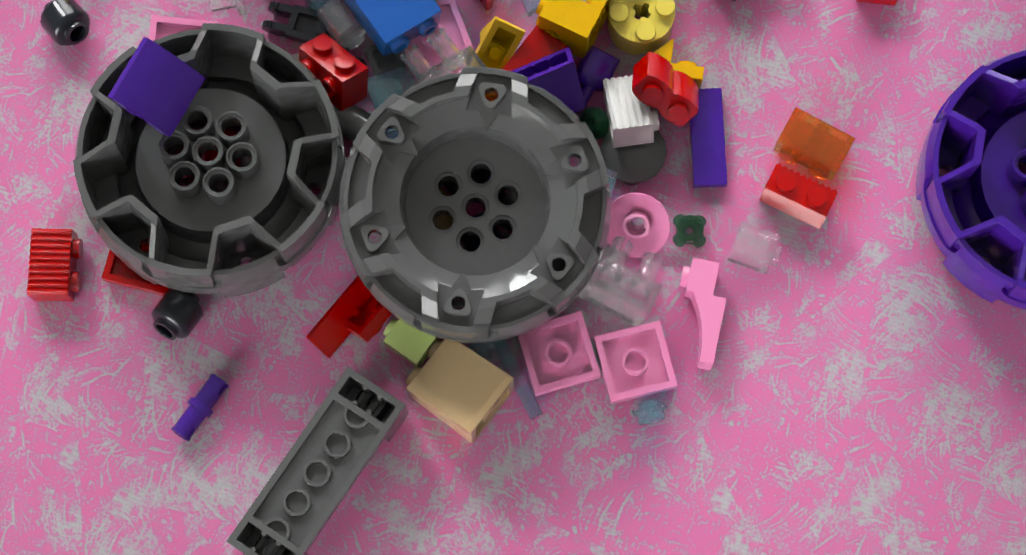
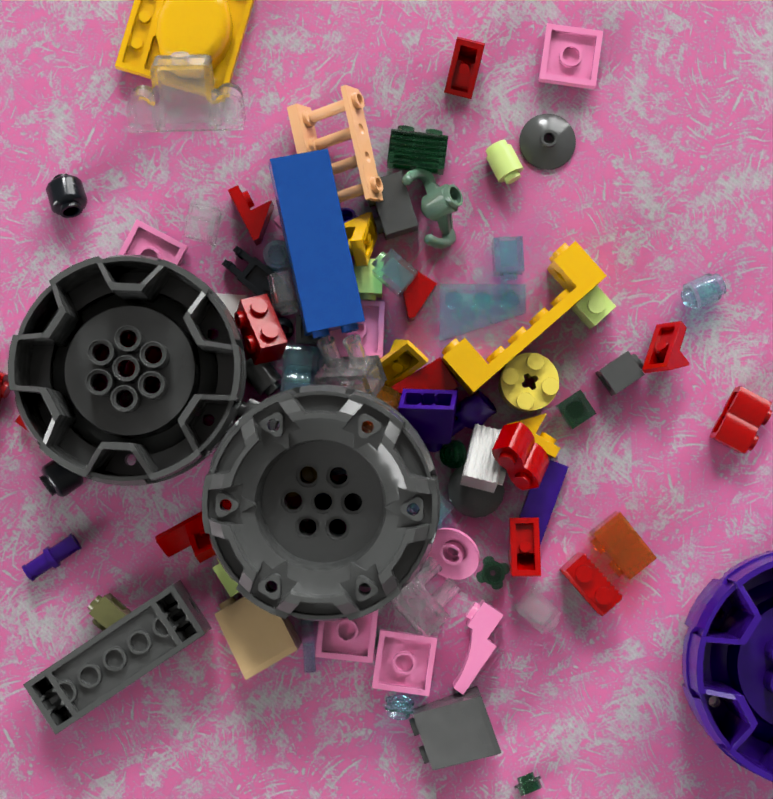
camera: 25 degrees right, 10 degrees up
dark purple slope [108,37,205,137] -> none
none -> olive brick [87,593,132,631]
none -> dark grey slope [409,686,501,770]
none -> red slope [508,517,541,577]
none -> clear green plate [514,772,542,796]
none -> clear green plate [556,390,597,430]

